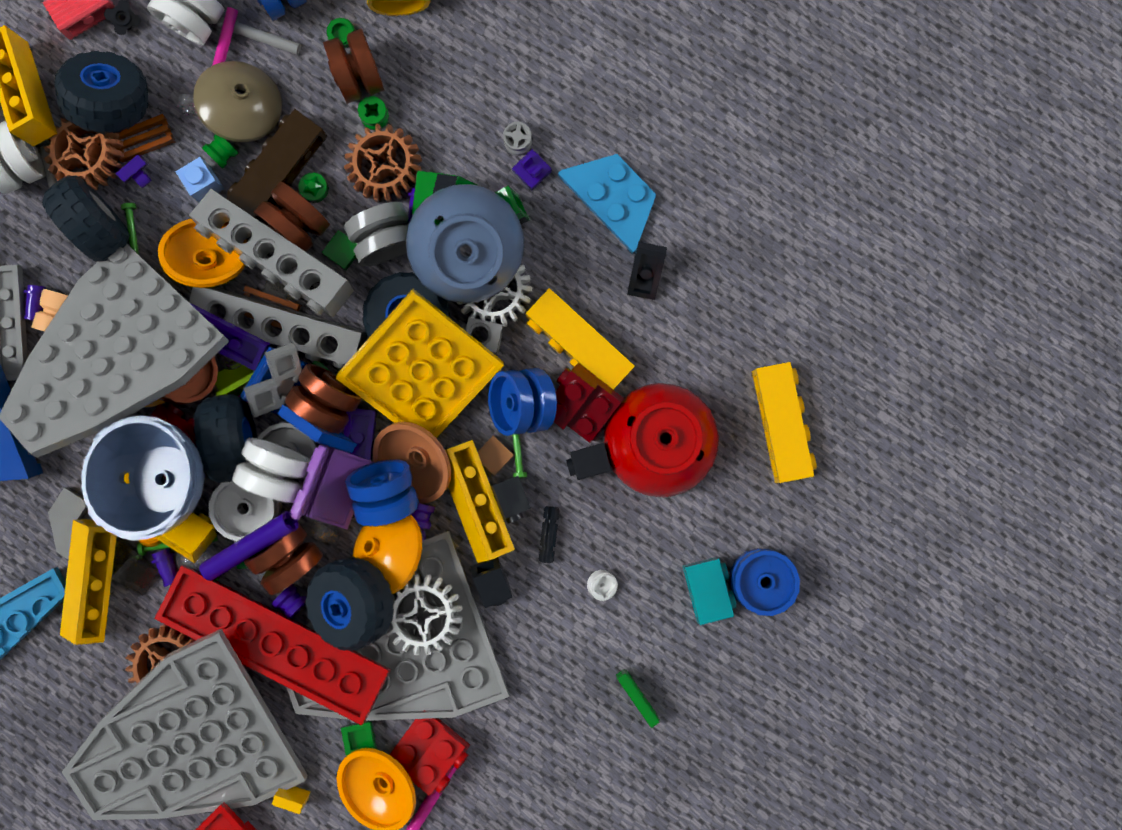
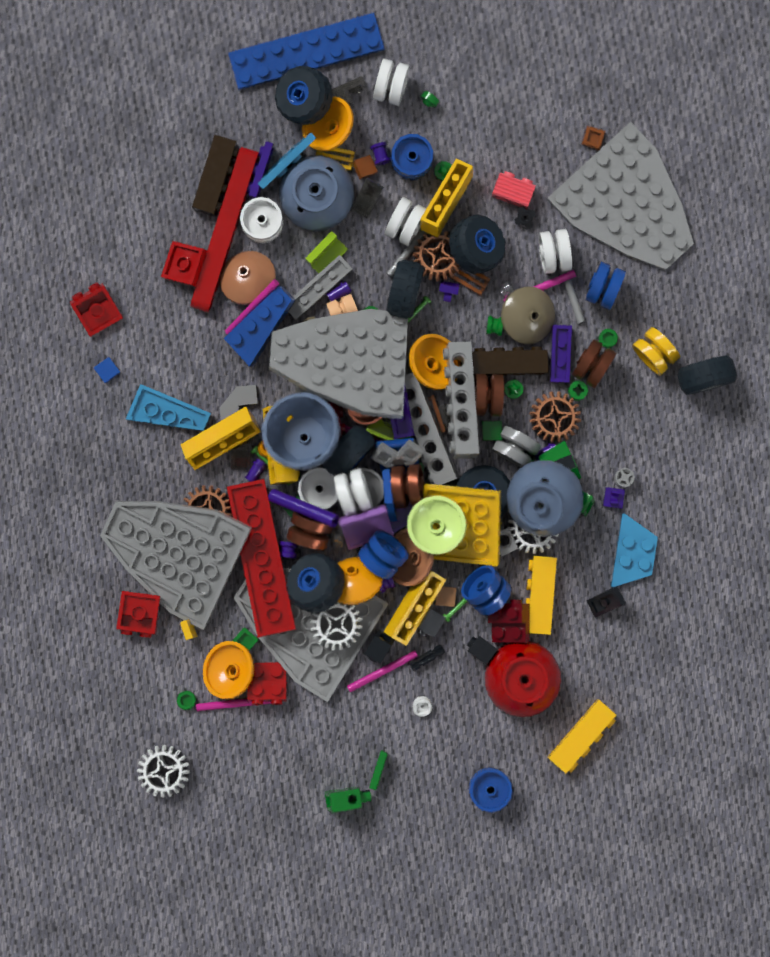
camera: 55 degrees right, 0 degrees up
light blue brick [175,157,224,202] -> none
teal brick [682,557,737,625] -> none
none -> green torso [324,787,371,813]
none -> dark pink bar [347,650,418,693]
none -> yellowish green dish [407,496,466,554]
none -> dark purple plate [550,325,572,383]

